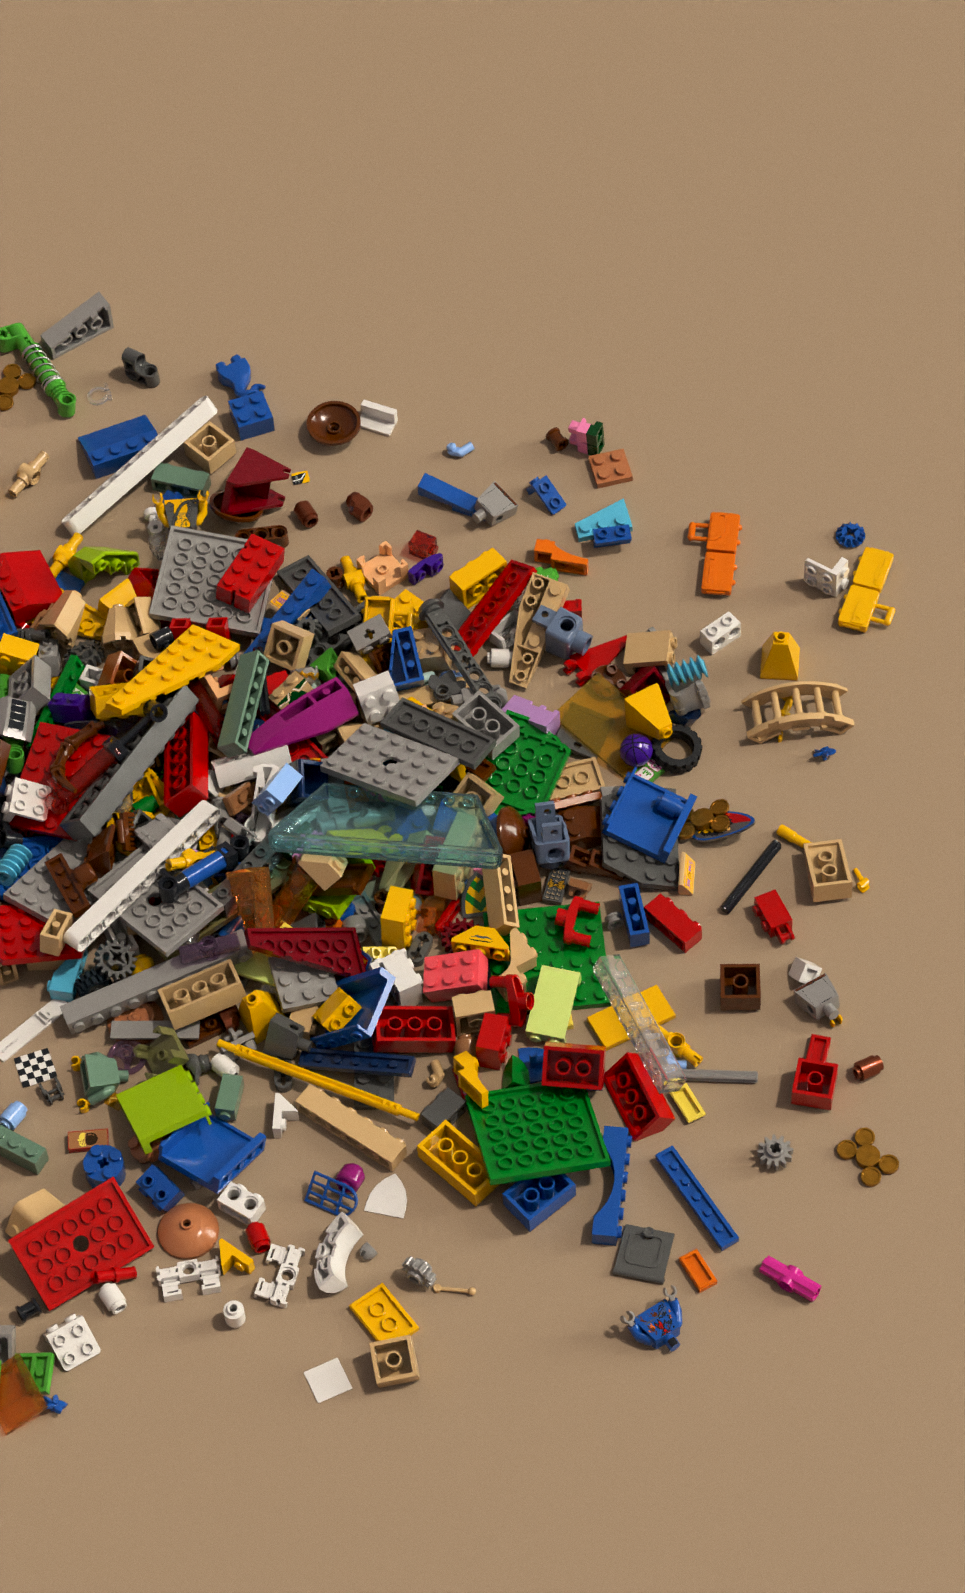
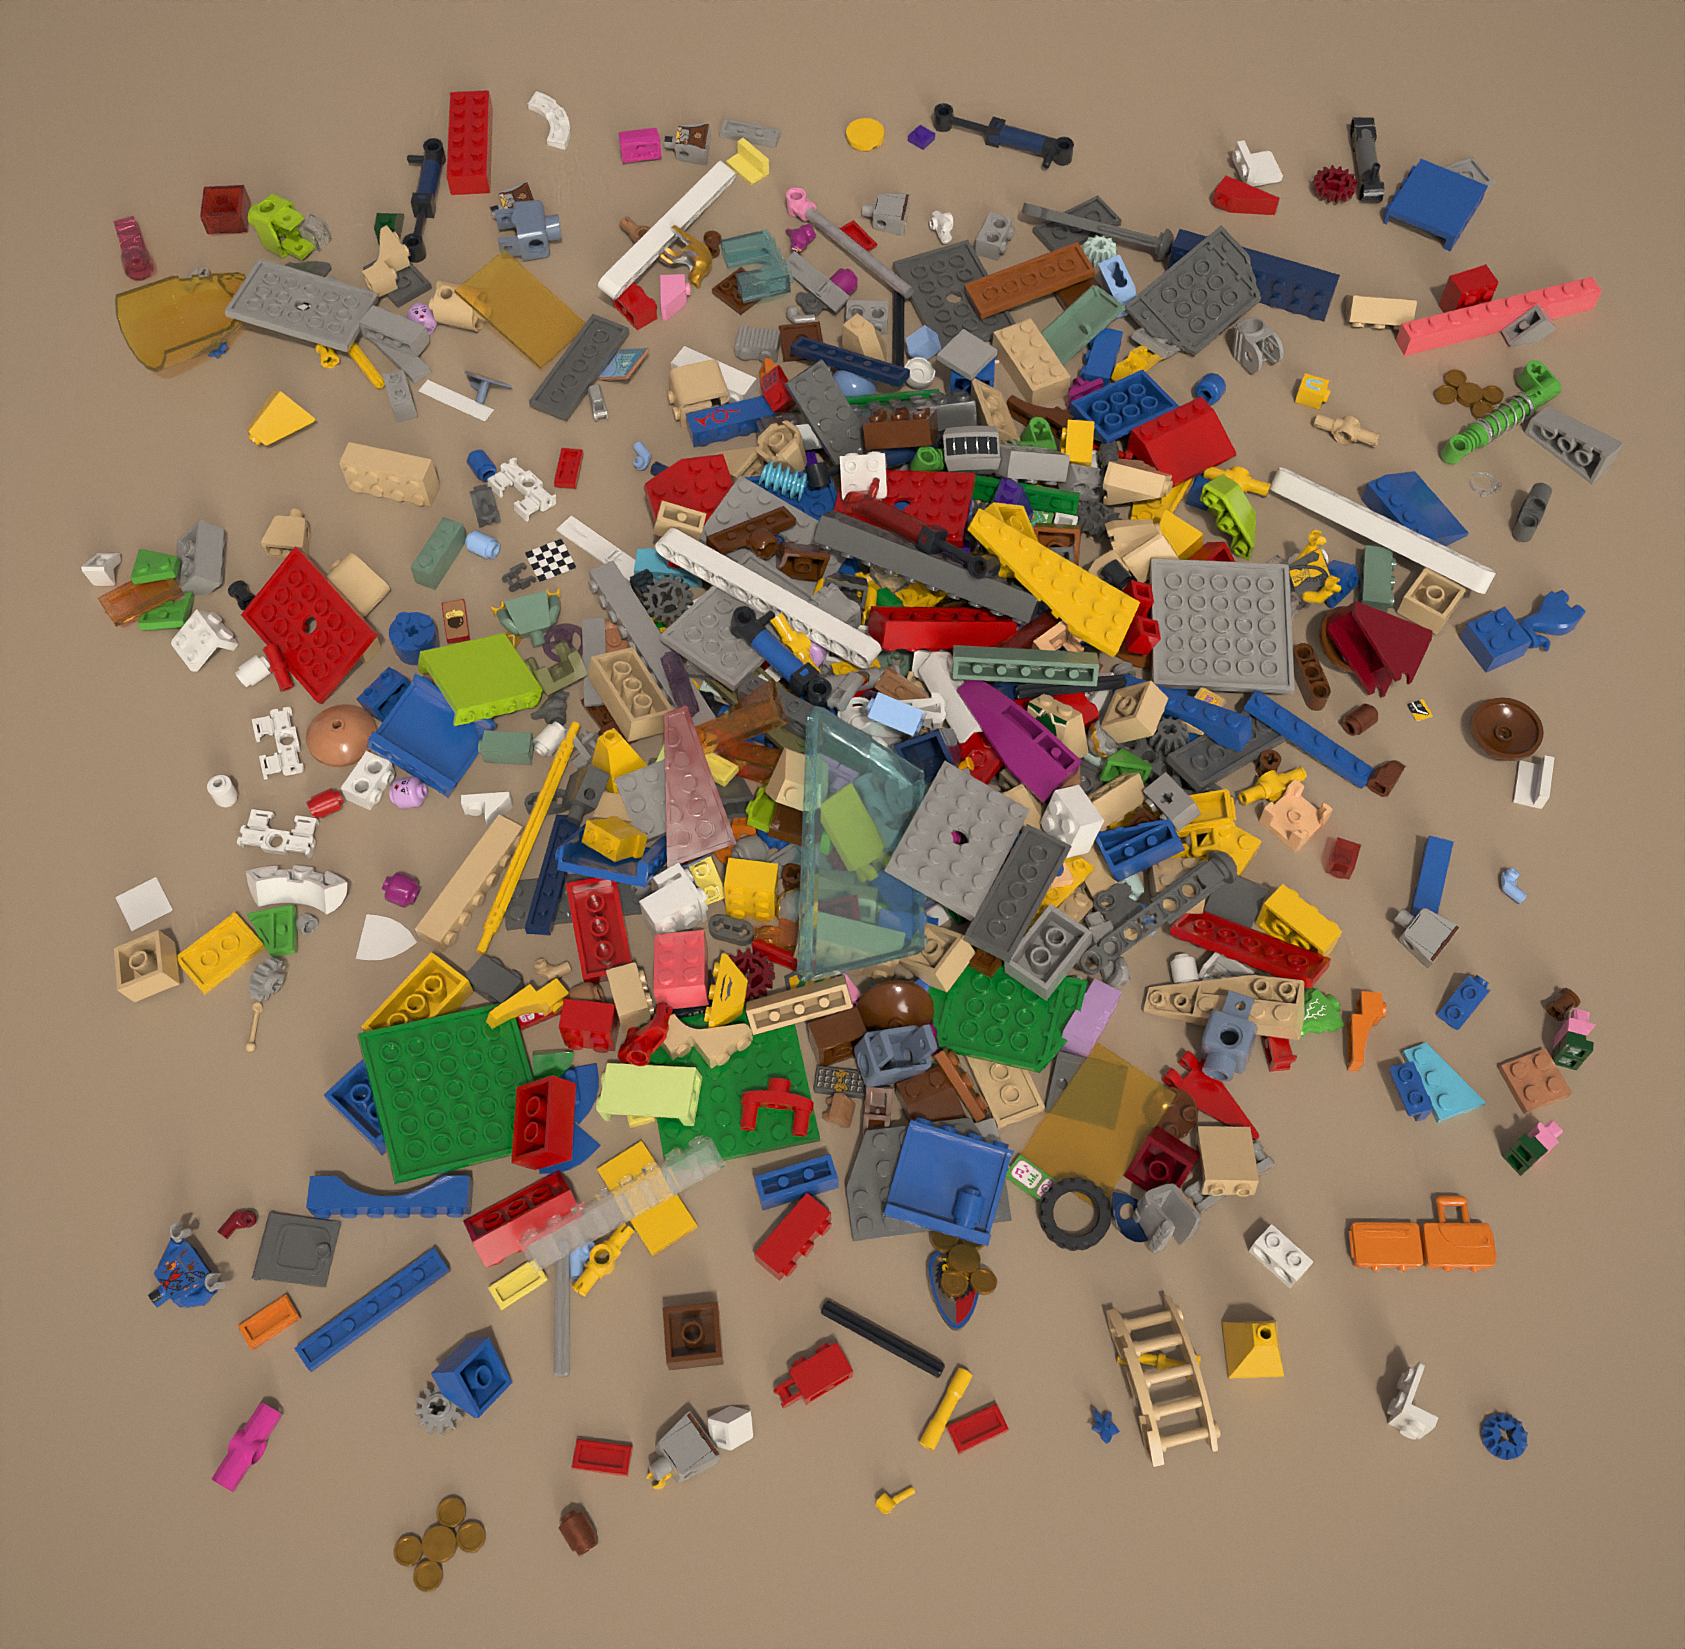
camera: 80 degrees right, 5 degrees up
blue plant [43,1394,67,1414] -> none
reddish brown animal [50,720,106,793] -> none
reddish brown piece [116,812,138,852] -> none
red piece [216,533,285,614] -> none
yellow slope [219,1238,255,1275] -> none
blue window [304,1171,358,1215] -> none
dark purple slope [408,553,444,586] -> none
light grey bush [605,912,624,930] -> none
dark purple piece [619,734,653,767] -> none
yellow slope [624,683,673,740] -> none
medium azure piece [667,655,708,687] -> none
slope [678,852,696,896] -> none
red brick [791,1058,838,1111] -> none
tan slope [803,839,852,902] -> none
yellow piece [838,547,895,633] -> none
none -> dark red arm [217,1210,257,1239]
none -> bright green wing [247,904,297,957]
none -> lavender head [389,776,428,809]
none -> blue slope [431,1337,513,1418]
none -> red tile [946,1403,1009,1454]
none -> blue plate [1243,691,1375,789]
none -> dark green hips [1502,1120,1563,1176]

